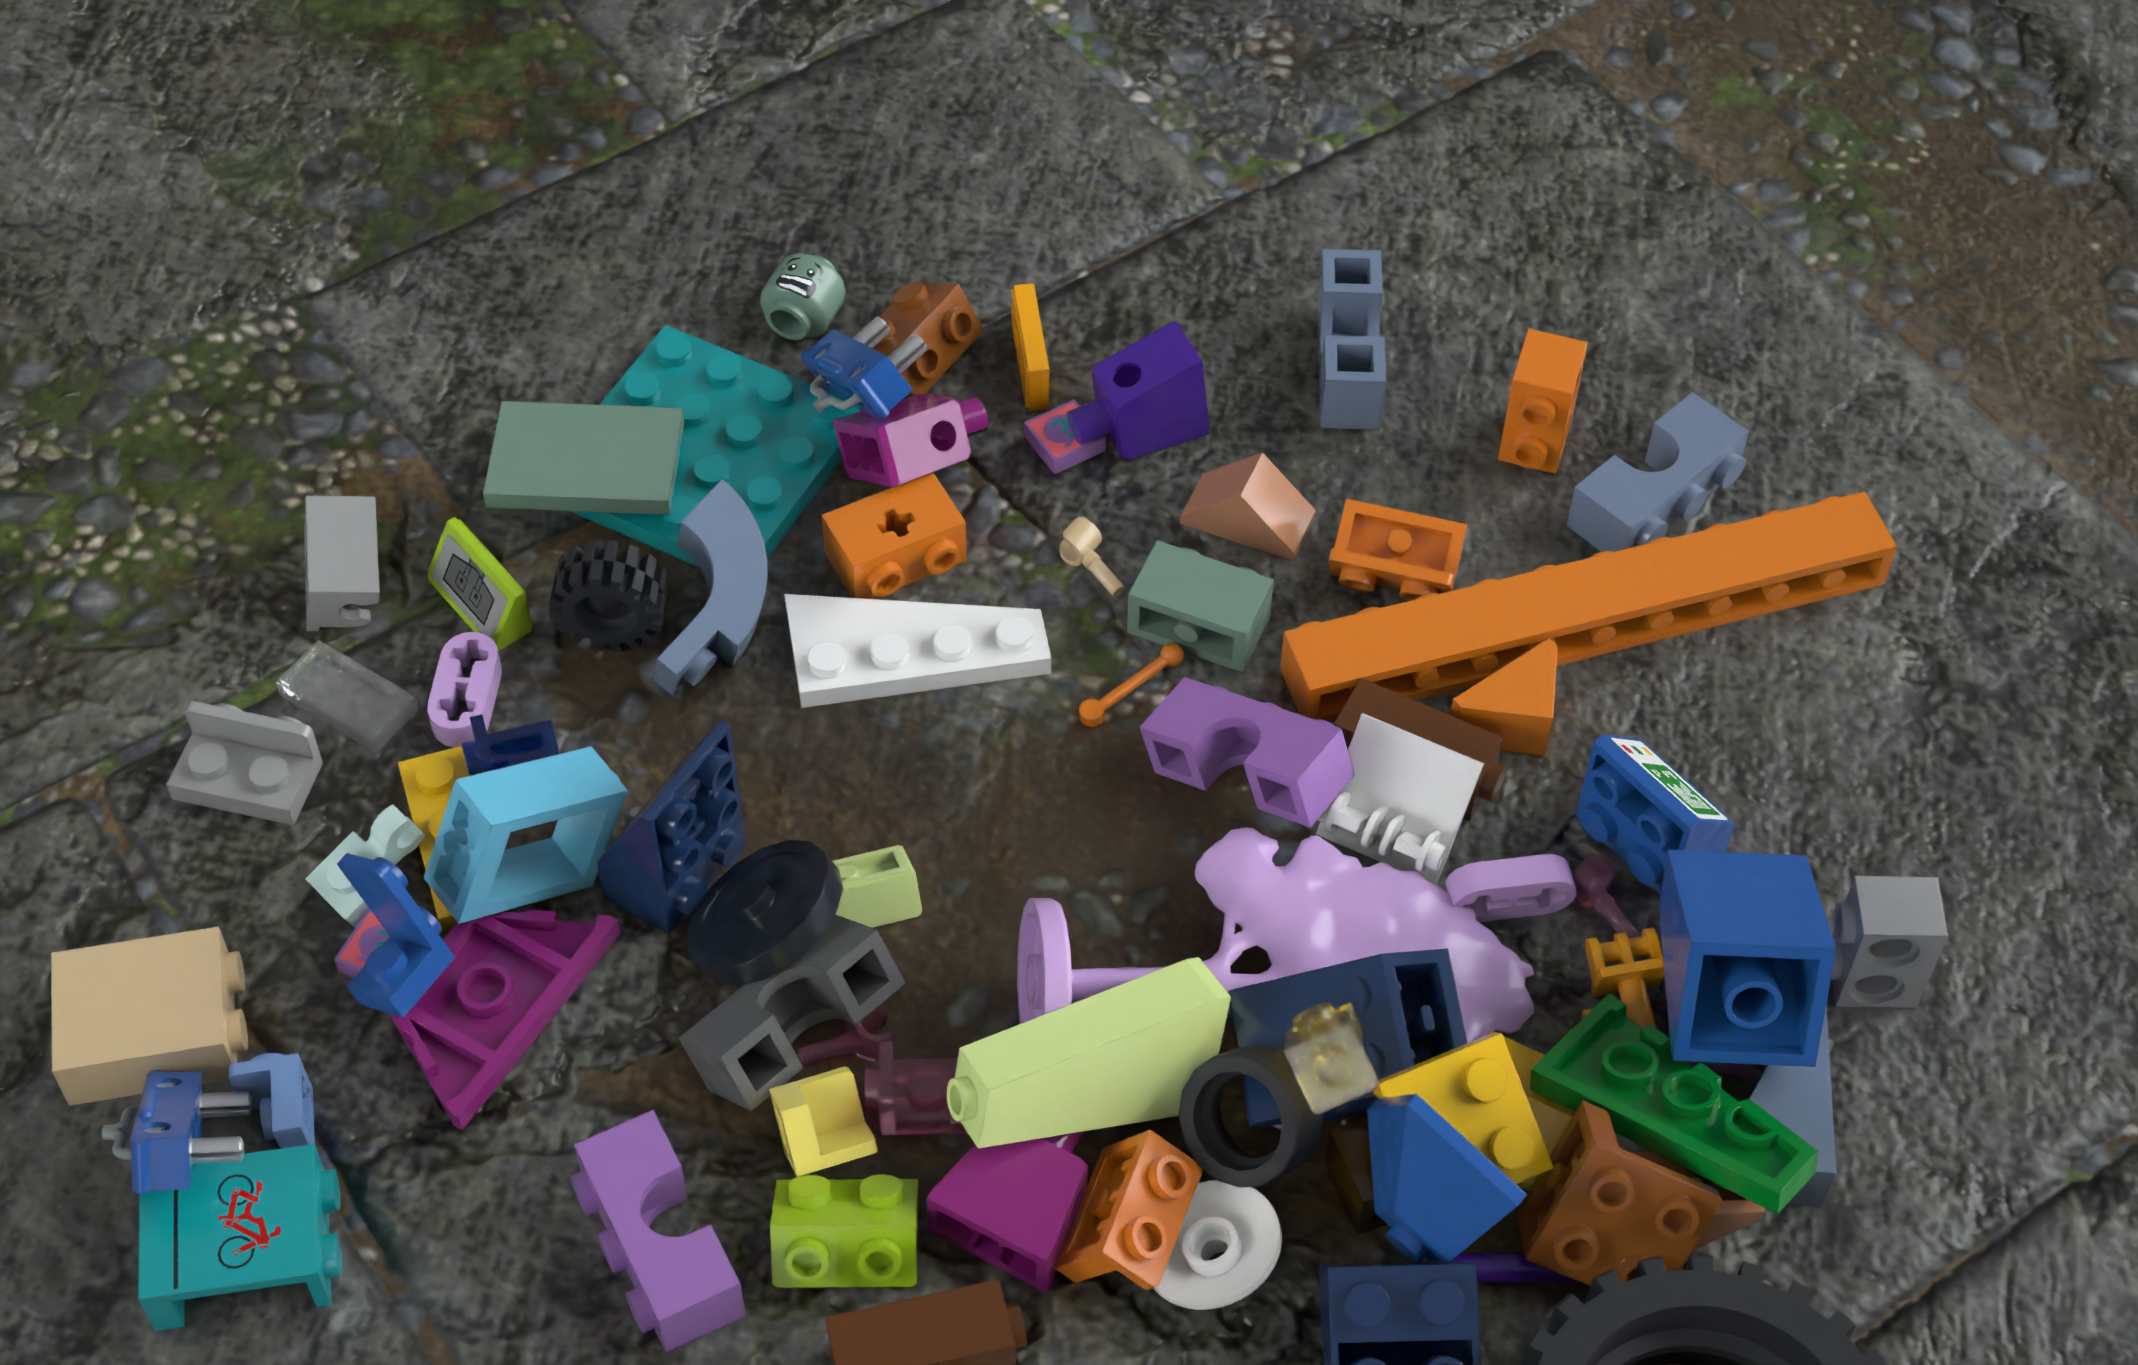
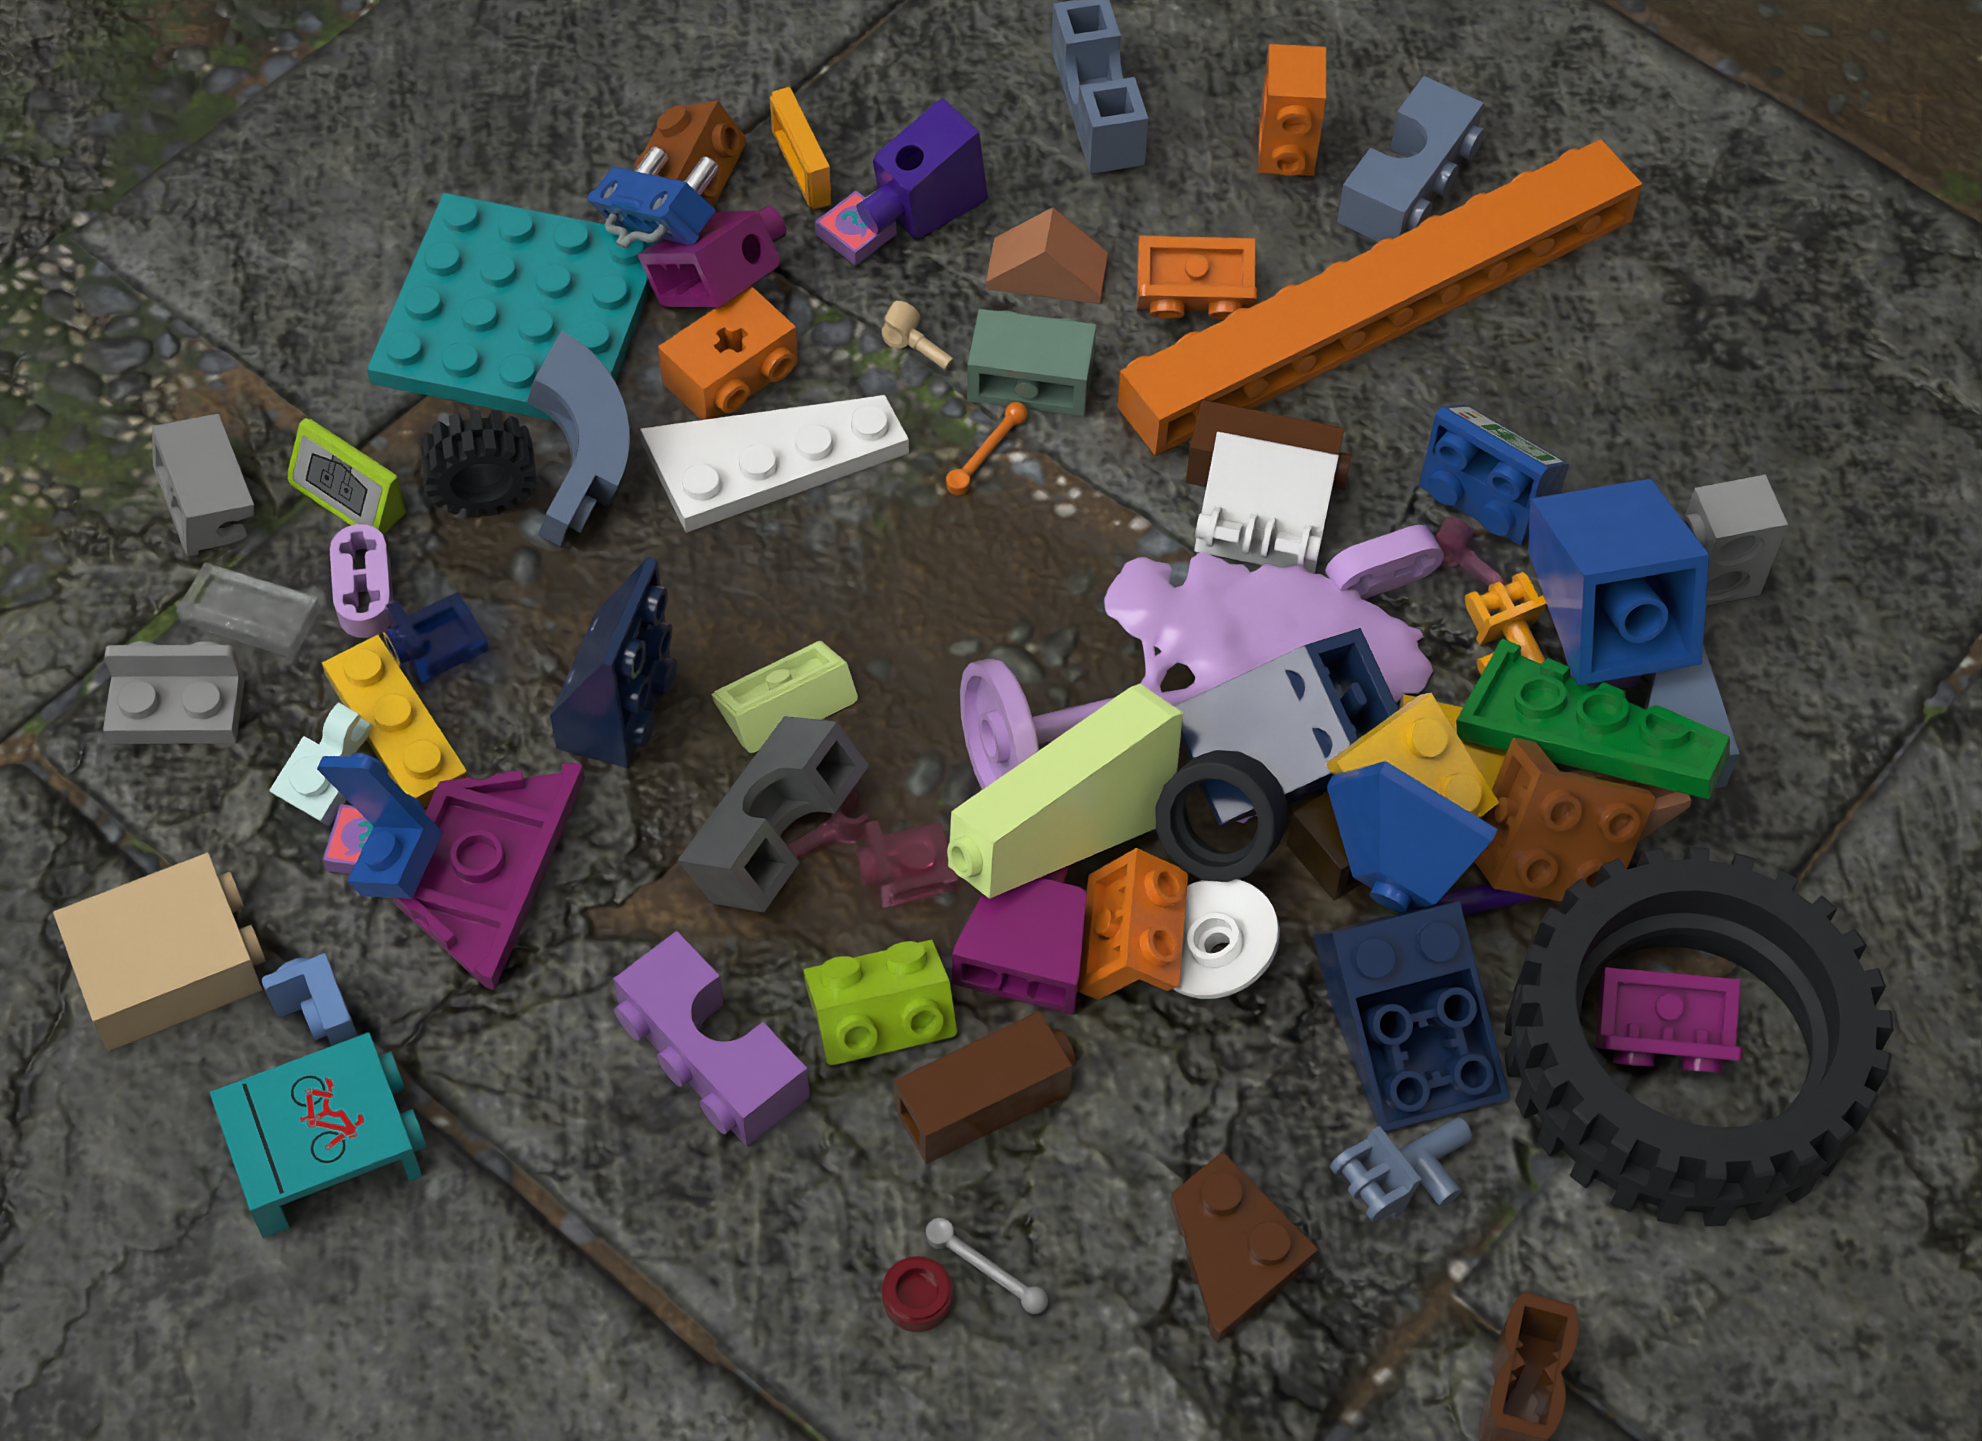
camera: 15 degrees left, 5 degrees up
blue piece [102,1070,252,1194] -> none
medium azure window [424,746,628,924] -> none
sand green tile [483,401,684,515] -> none
black wheel [686,840,843,986] -> none
sand green head [760,253,846,340] -> none
light yellow panel [769,1067,878,1177] -> none
medium lavender arch [1139,677,1355,828] -> none
clear yellow bracket [1283,1002,1379,1114] -> none
orange slope [1450,638,1558,756] -> none

